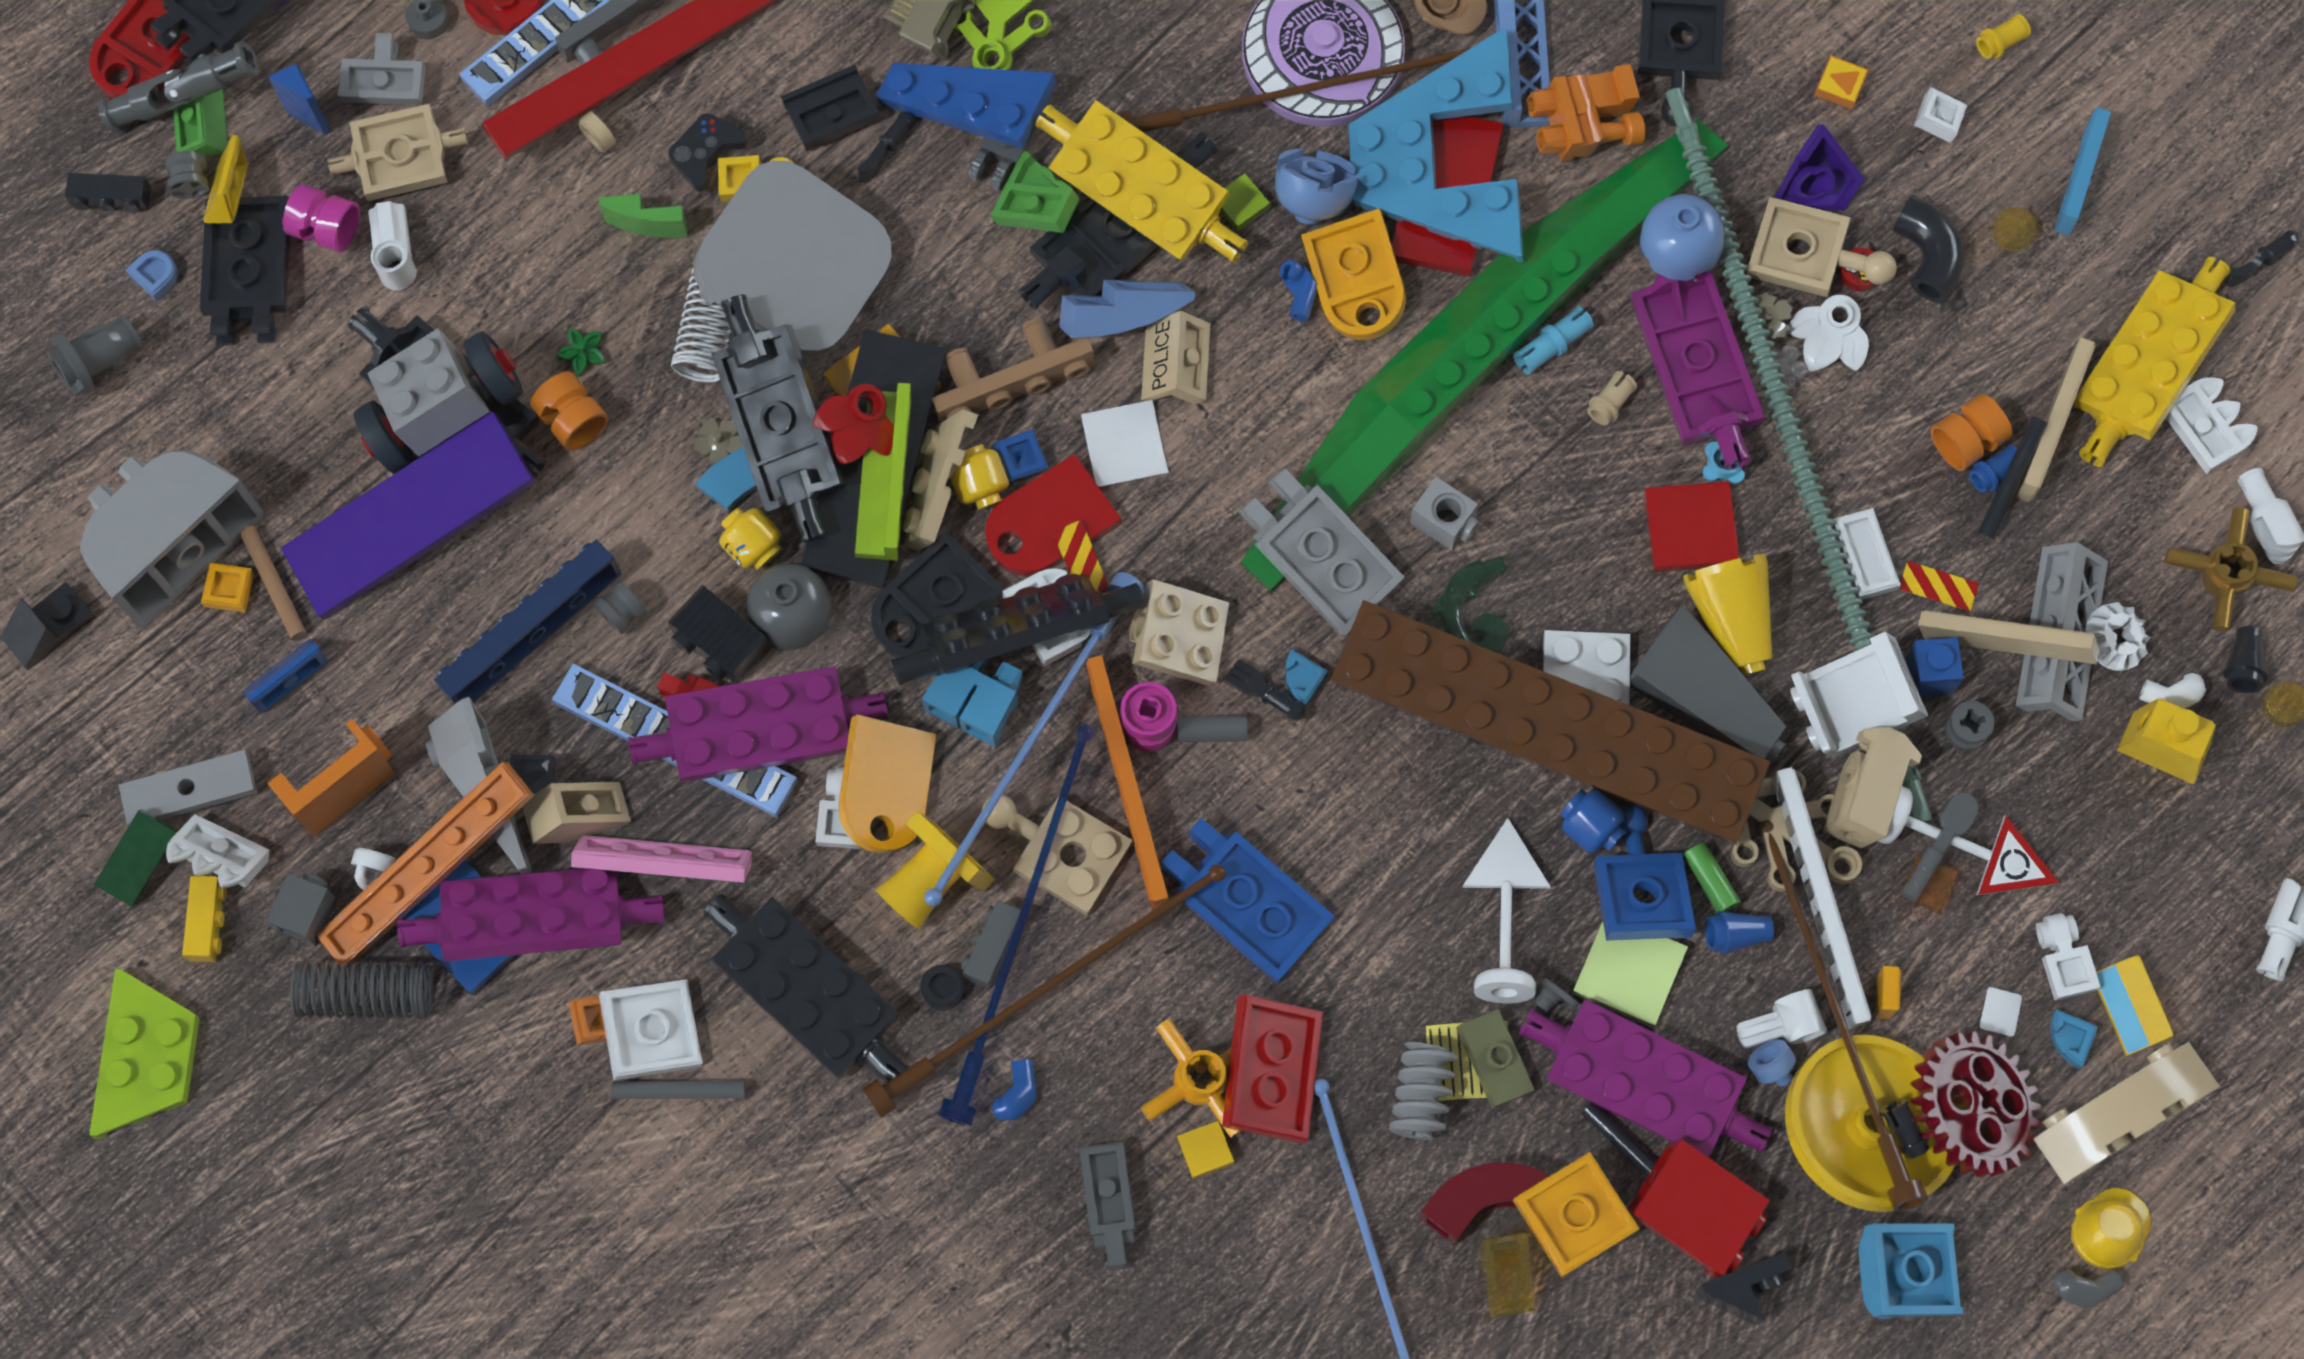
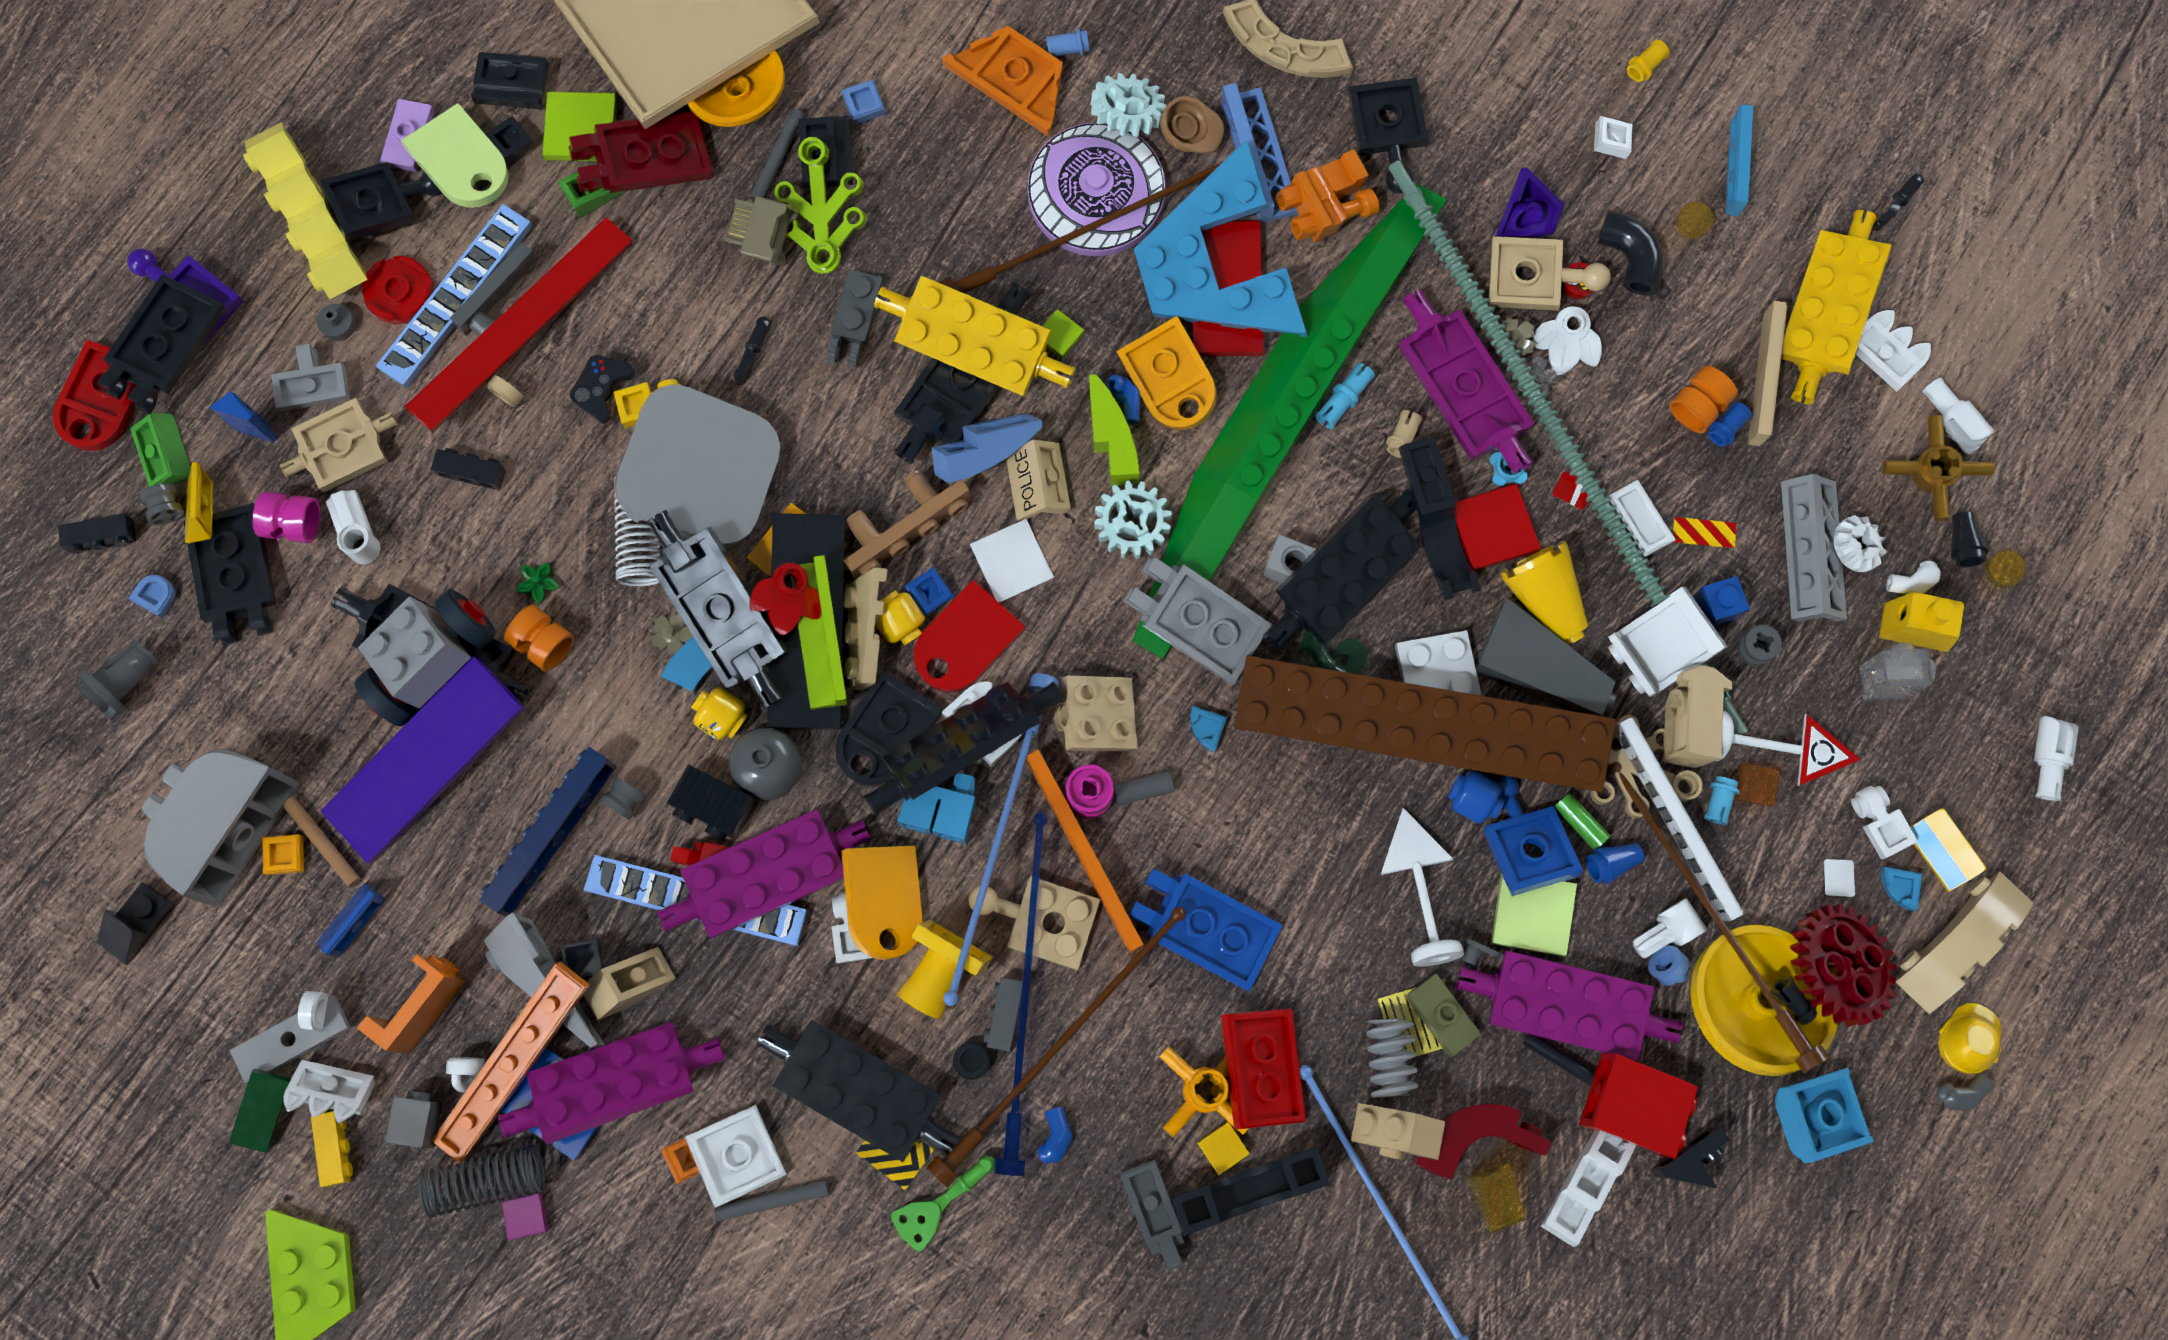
camera: 15 degrees left, 5 degrees up
dark grey piece [98,41,259,133] -> none
bright pink tile [571,835,752,883] -> none
bright green slope [599,194,688,238] -> none
black plate [781,64,880,151] -> none
blue wing [876,63,1057,149] -> none
bright green wing [990,151,1080,233] -> none
sticker [1053,520,1108,592] -> none
black piece [1223,660,1306,721] -> none
medium blue cylinder [1275,149,1359,224] -> none
light orange tile [1513,1152,1639,1278] -> none
medium blue cylinder [1639,194,1724,281] -> none
tile [1814,55,1869,110] -> none
light orange tile [1875,966,1901,1020] -> none
dark grey piece [1900,793,1978,902] -> none
tan tile [1918,610,2099,664] -> none
black bar [1978,416,2048,539] -> none
none -> white tile [298,991,328,1031]
none -> black piece [430,448,506,491]
none -> magenta tile [501,1193,548,1240]
none -> sticker [856,1140,934,1190]
none -> bright green piece [891,1156,996,1252]
none -> lime slope [1089,374,1140,486]
none -> light aqua gear [1094,481,1172,559]
none -> black arch [1170,1147,1330,1236]
none -> black plate [1263,489,1421,651]
none -> tan brick [1351,1103,1445,1160]
none -> black piece [1399,436,1481,601]
none -> white slope [1541,1130,1636,1247]
none -> red sticker [1552,472,1588,510]
none -> medium azure pin [1704,776,1740,825]
none -> clear brick [1859,643,1936,701]

